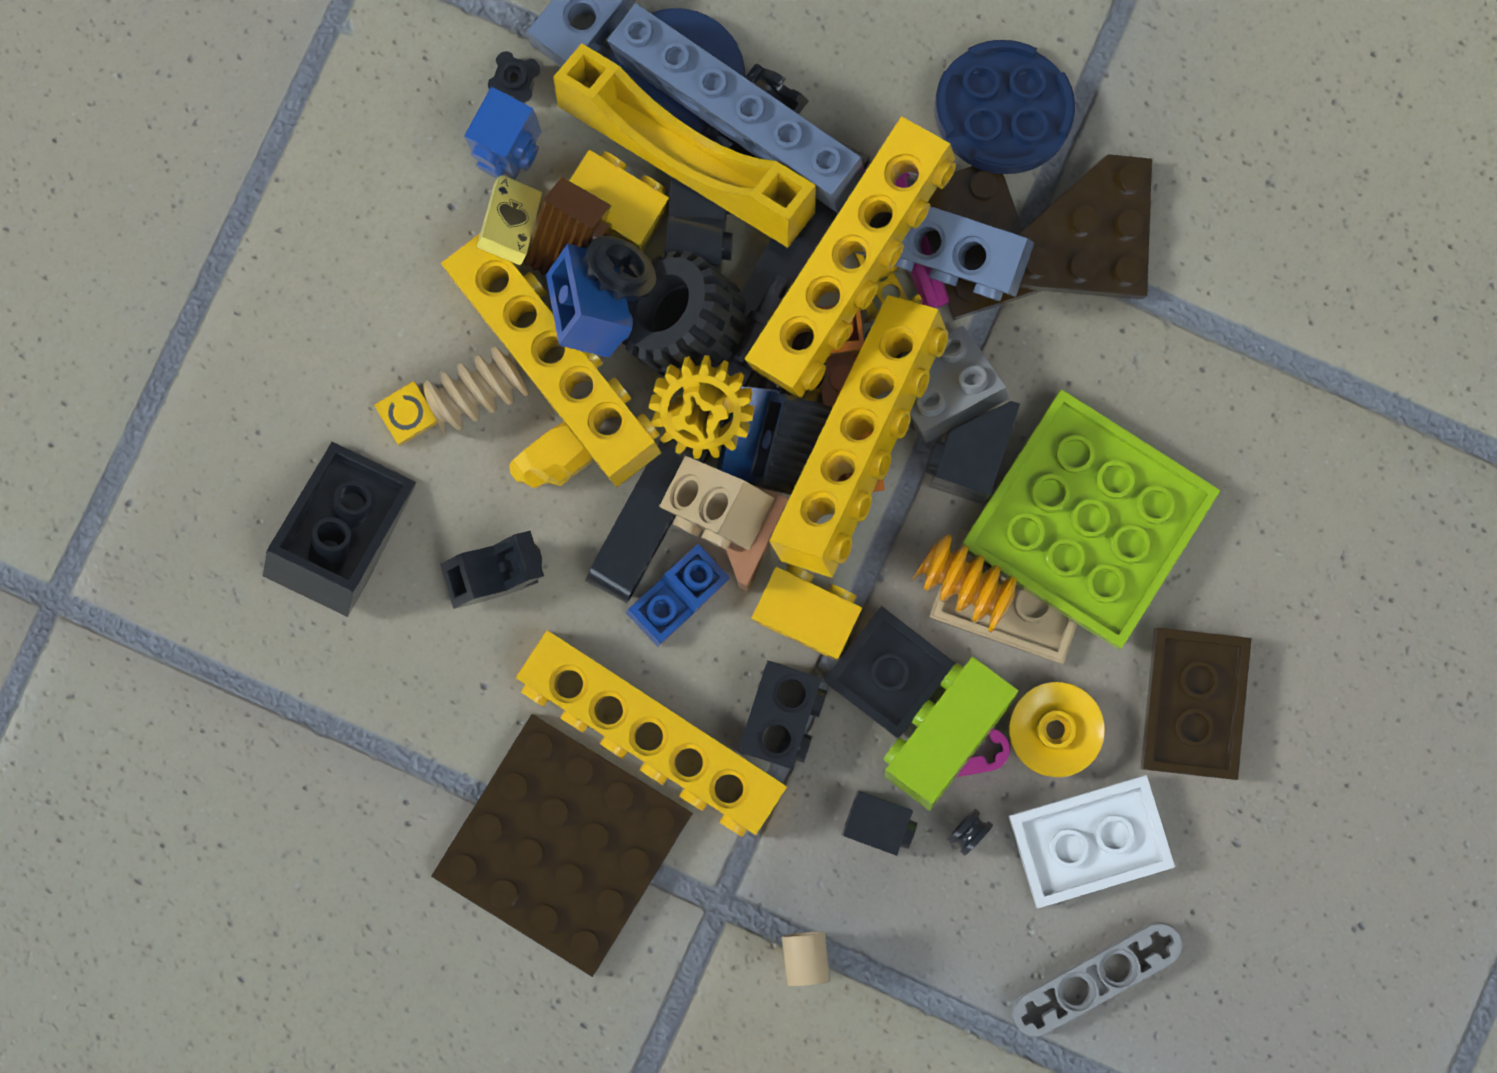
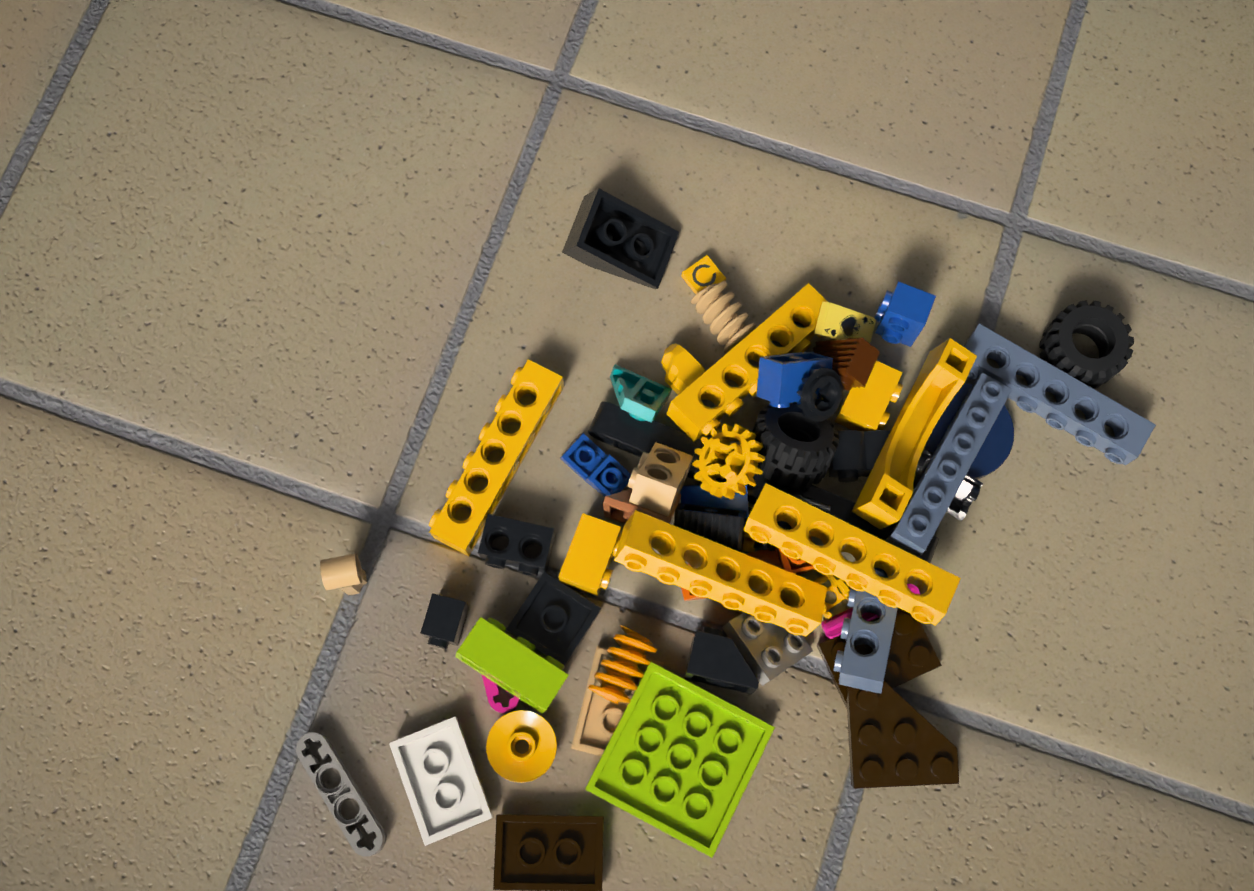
camera: 80 degrees right, 10 degrees down
dark brown plate [431,714,693,977] -> none
black brick [440,531,544,609] -> none
black plate [488,51,540,103] -> none
dark blue tile [934,40,1075,174] -> none
black bush [947,809,993,856] -> none
none -> teal wing [610,364,672,423]

